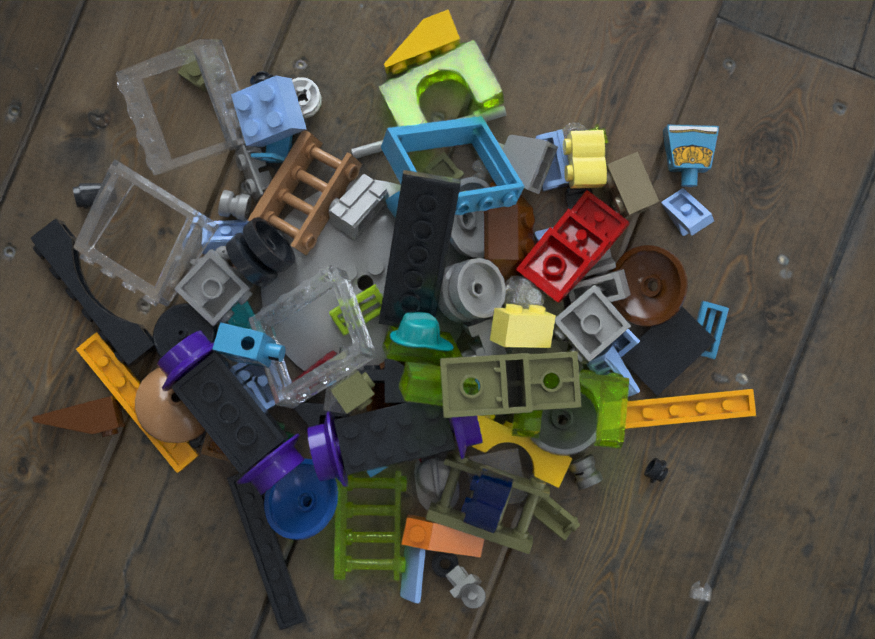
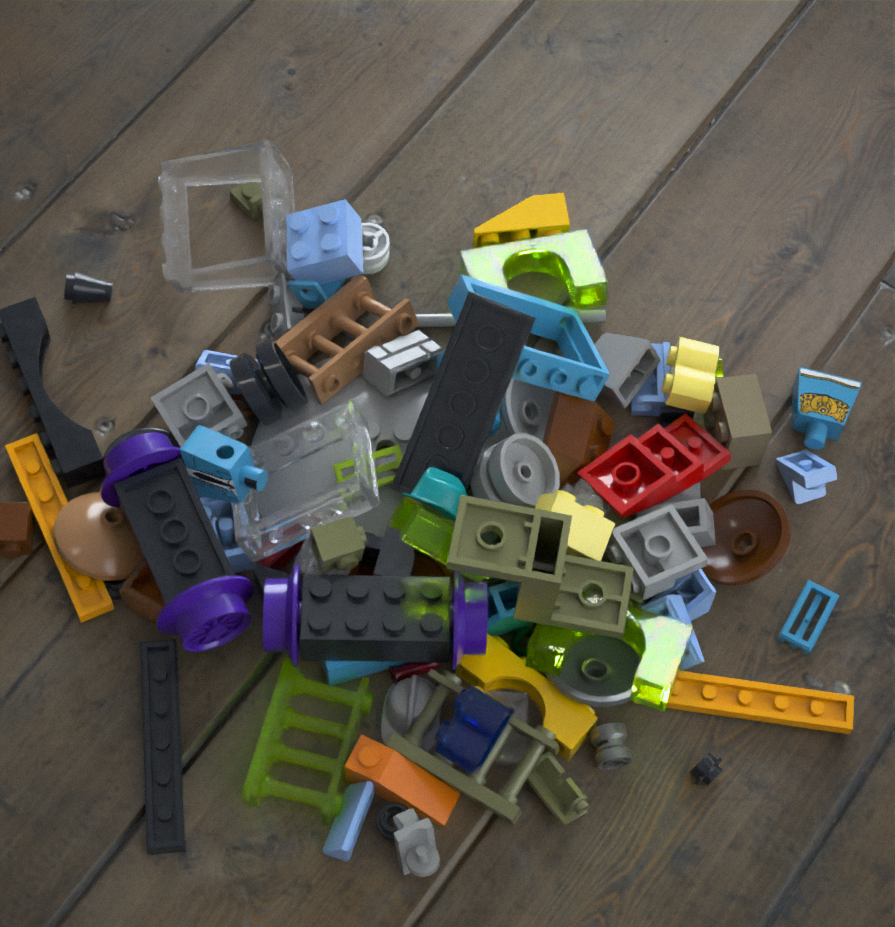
camera: 10 degrees right, 25 degrees down
clear windscreen [73,159,220,307] -> none
light grey wheel [218,190,252,221] -> none
blue dish [264,459,338,540] -> none
black tile [621,306,716,396] -> none

